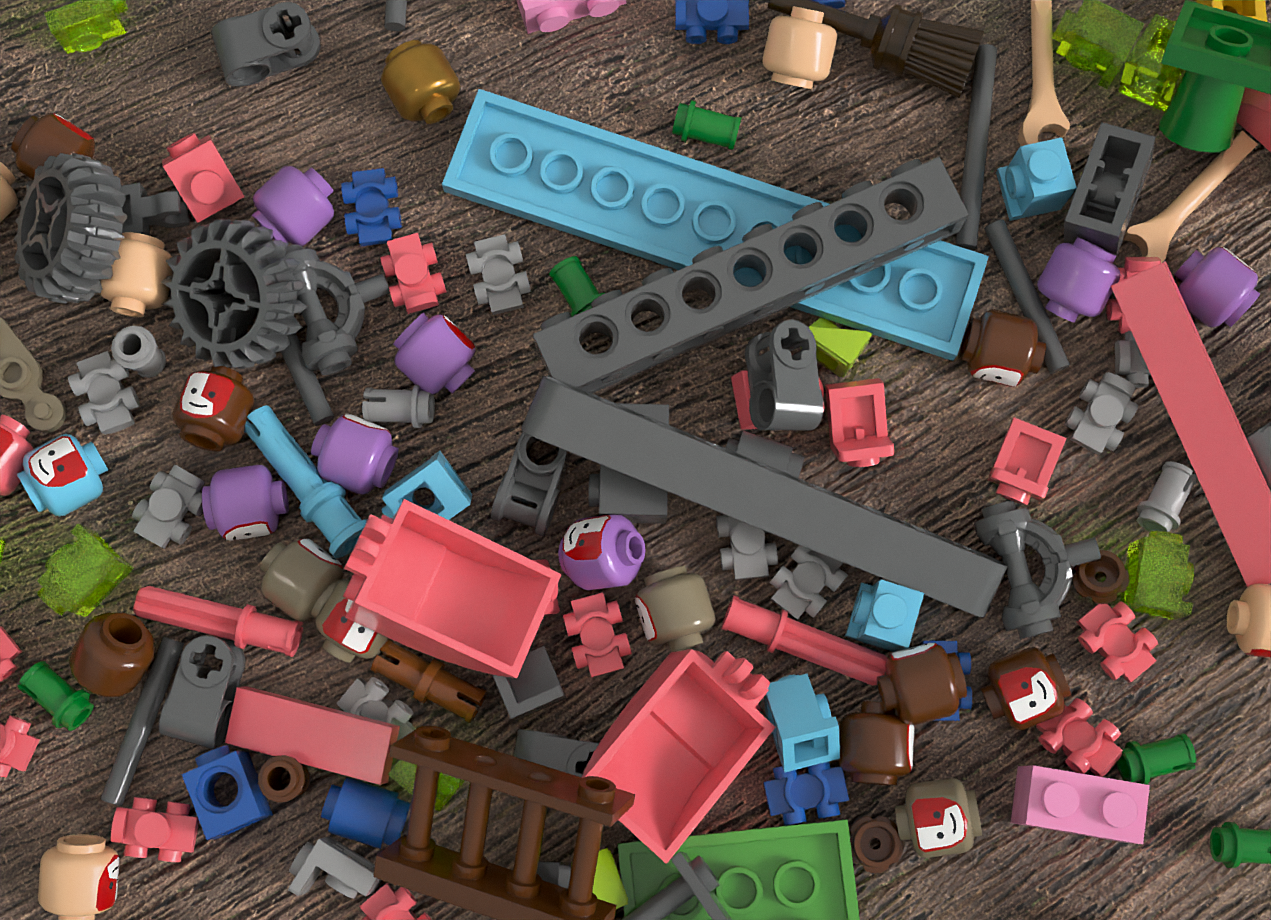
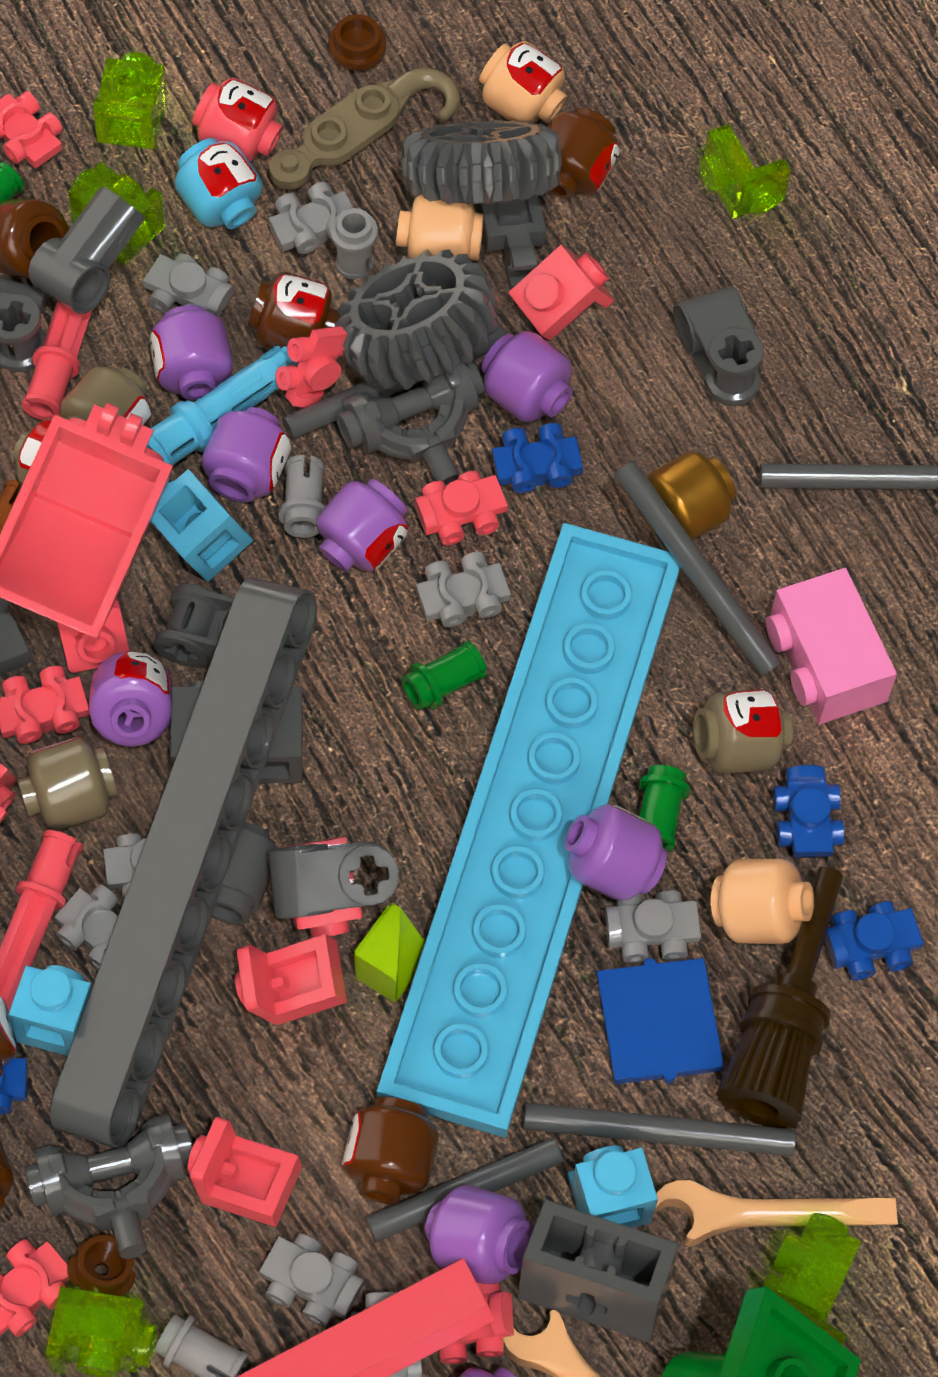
camera: 85 degrees right, 15 degrees down
dark grey brick [533,157,969,393] -> none
none -> dark grey piece [29,187,145,314]
none -> coral piece [275,326,348,408]
none -> medium lavender head [565,804,667,901]
none -> blue piece [596,958,724,1085]
none -> light grey piece [605,890,701,963]
none -> dark grey bar [614,460,782,677]
none -> dark tan head [693,689,793,773]

